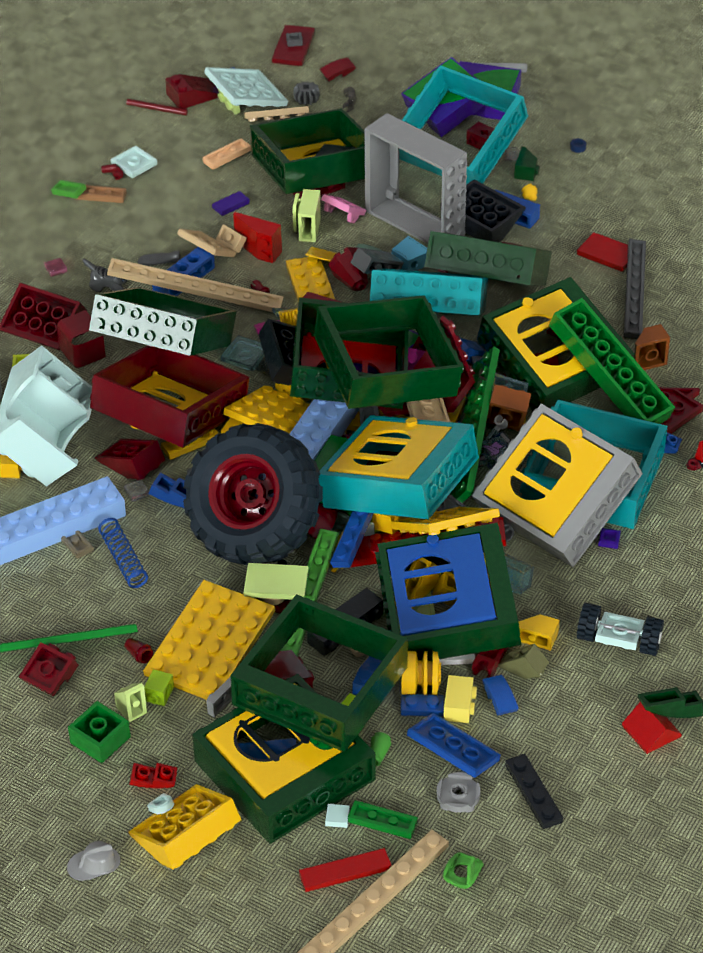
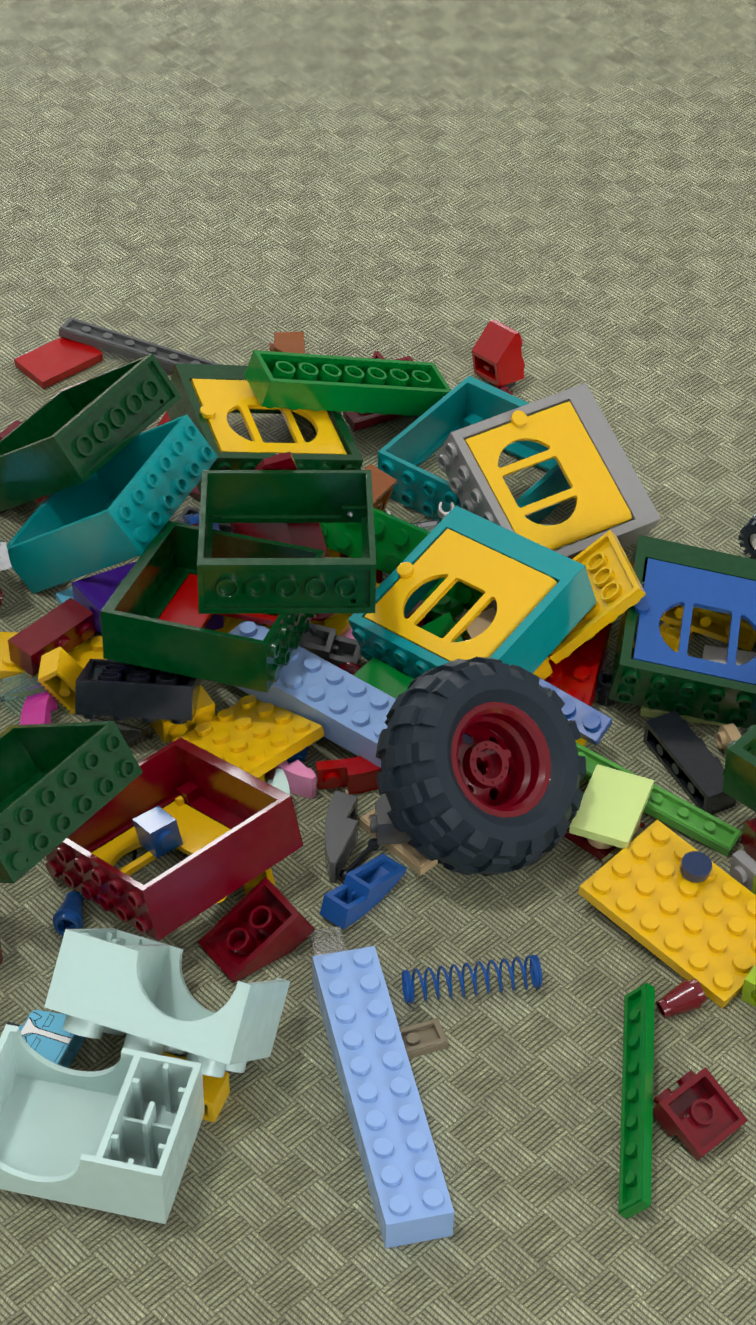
camera: 75 degrees left, 0 degrees up
none -> blue brick [132,806,183,858]
none -> dark blue tile [680,851,712,883]

